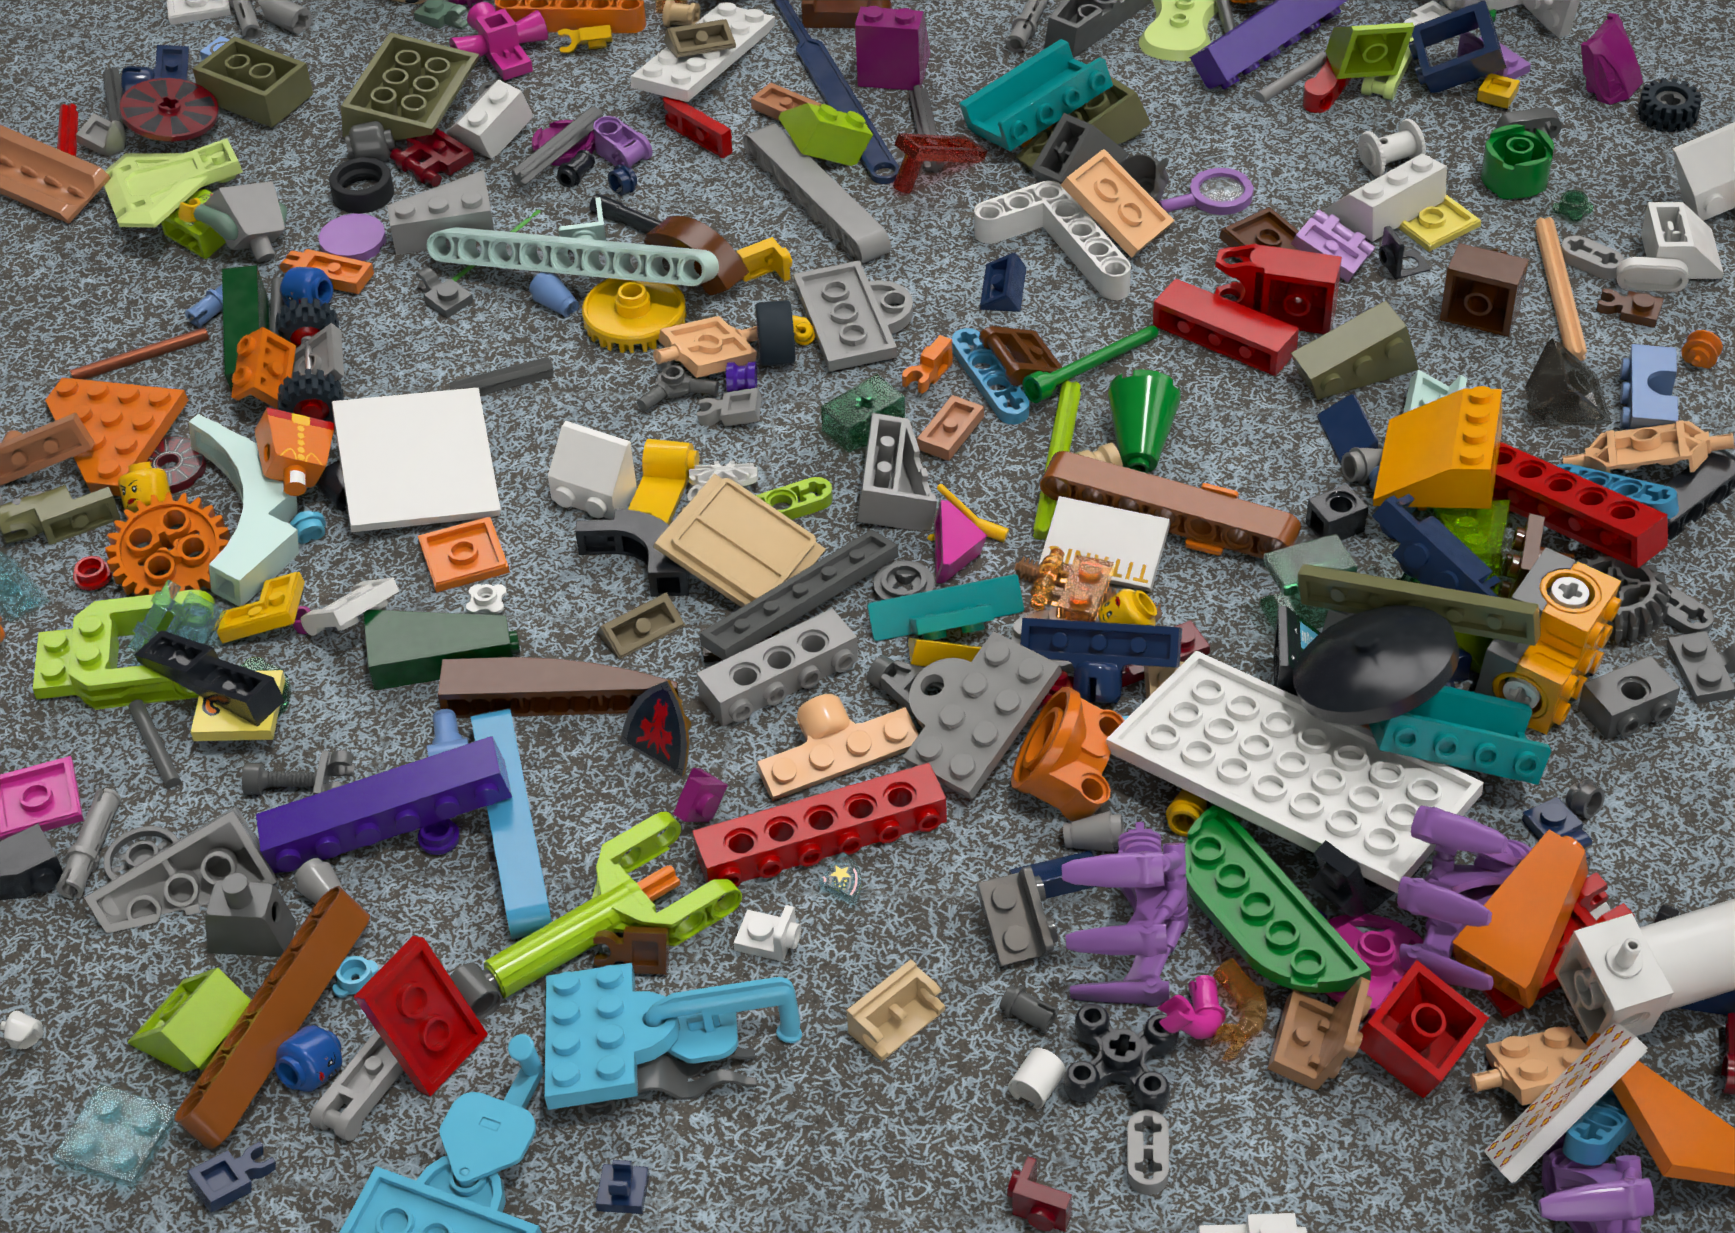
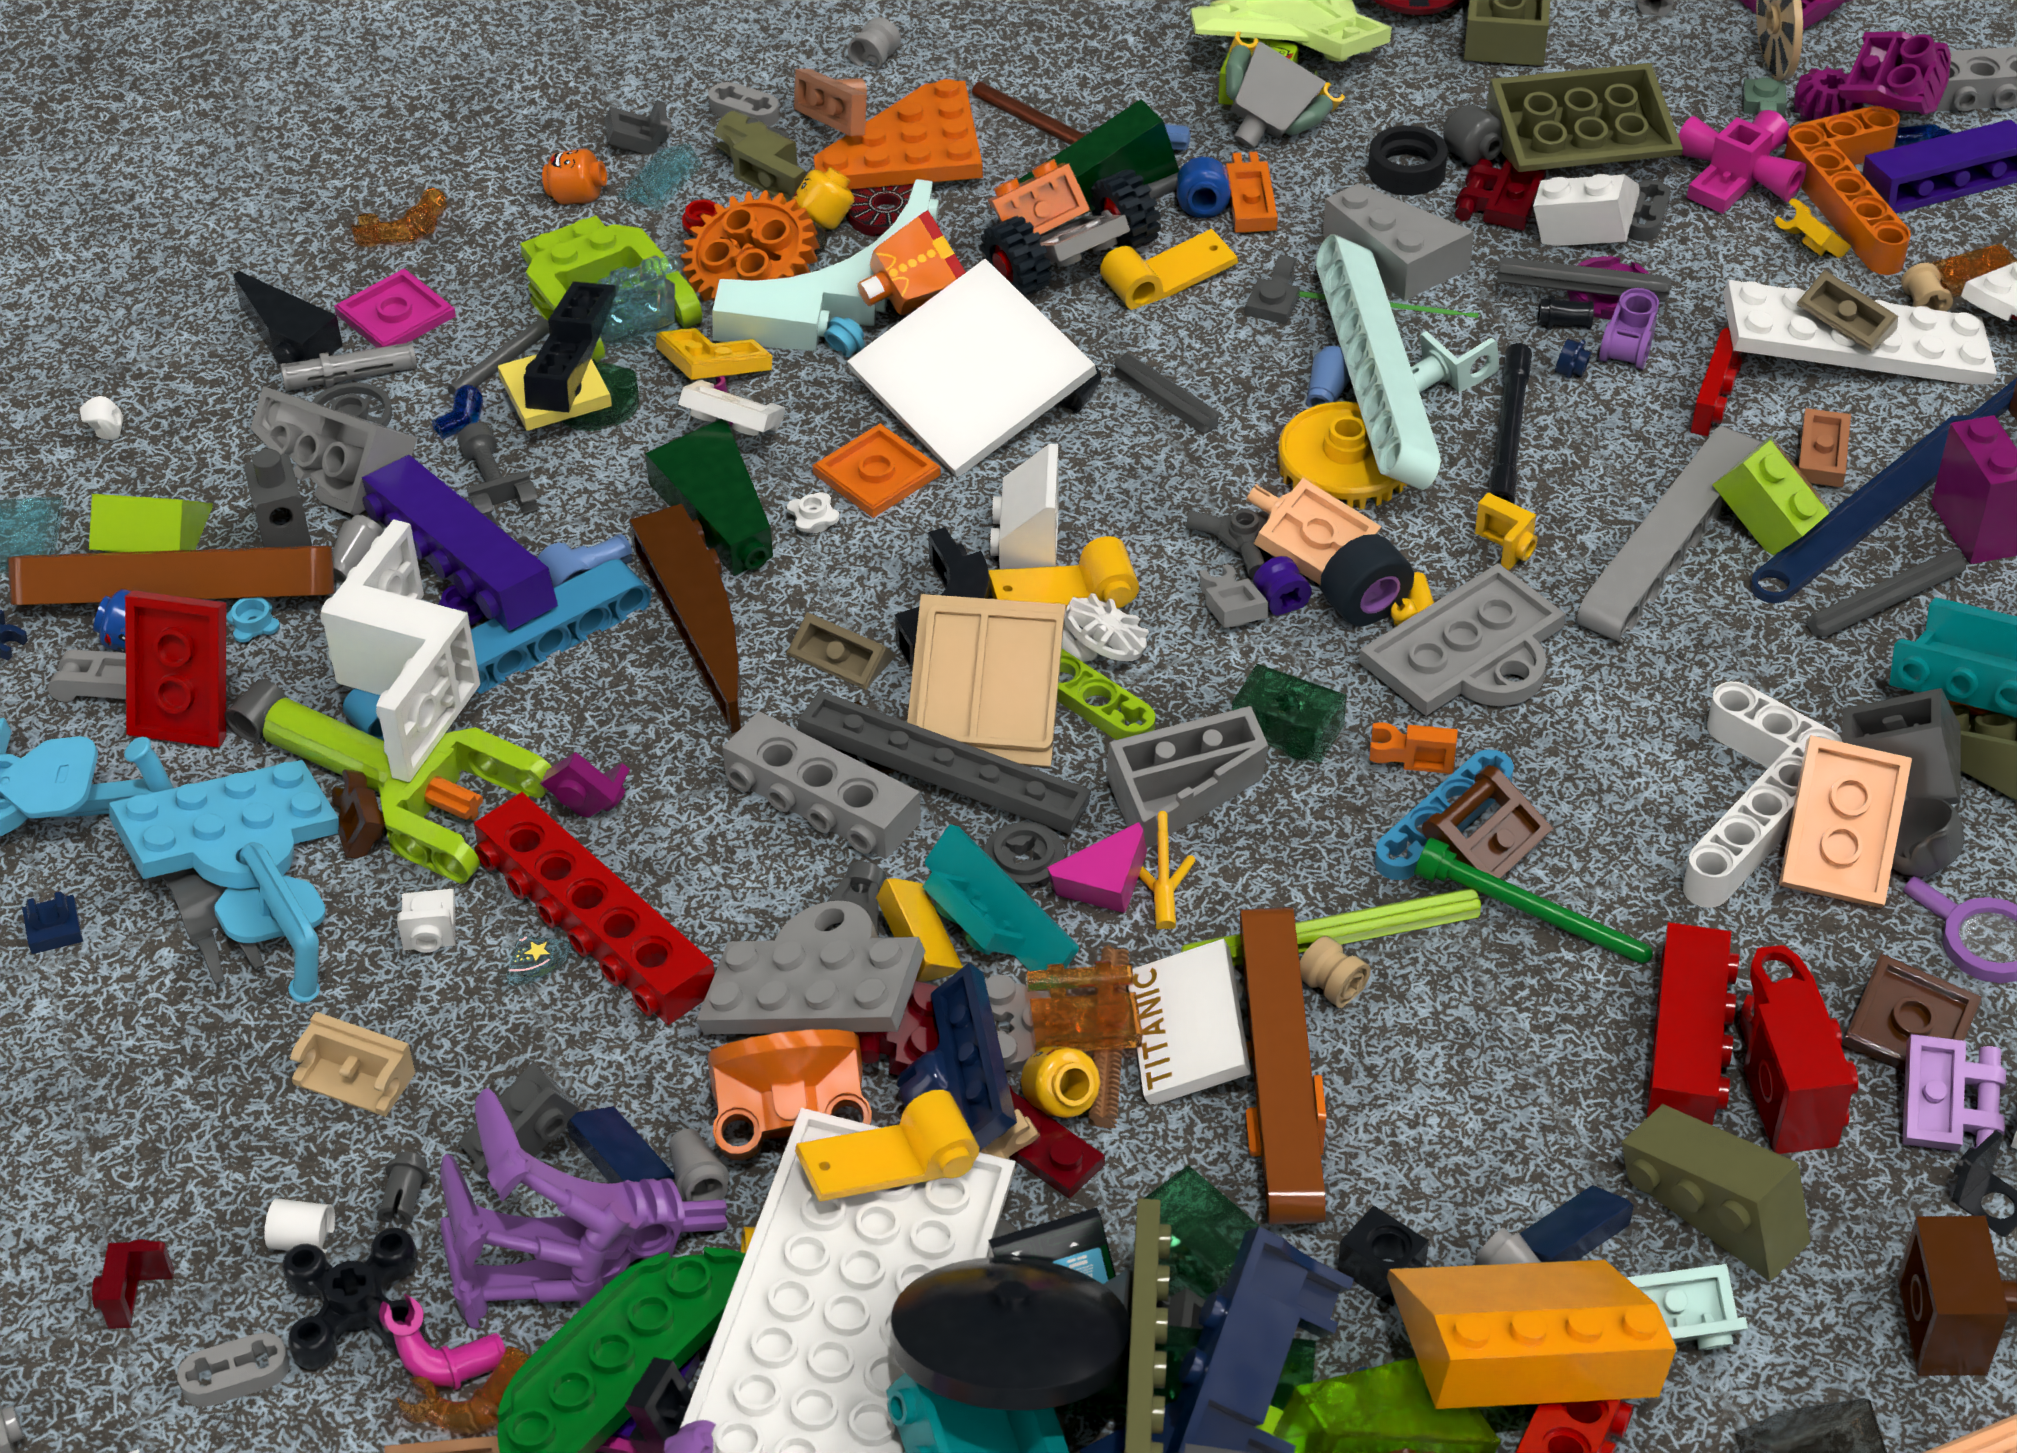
camera: 65 degrees right, 0 degrees up
medium lavender tile [318,213,387,261] -> none
shield [620,680,691,777] -> none
reddish brown arch [643,216,749,296] -> none
light nougat plate [756,694,919,801] -> none
clear red piece [893,133,988,194] -> none
nougat plate [917,395,984,461] -> none
dark blue slope [979,252,1027,312] -> none
green cone [1108,369,1181,473] -> none
none -> white bracket [321,519,480,782]
none -> clear blue arm [432,384,483,439]
none -> yellow door [795,1090,980,1202]
none -> yellow door [1100,228,1238,310]

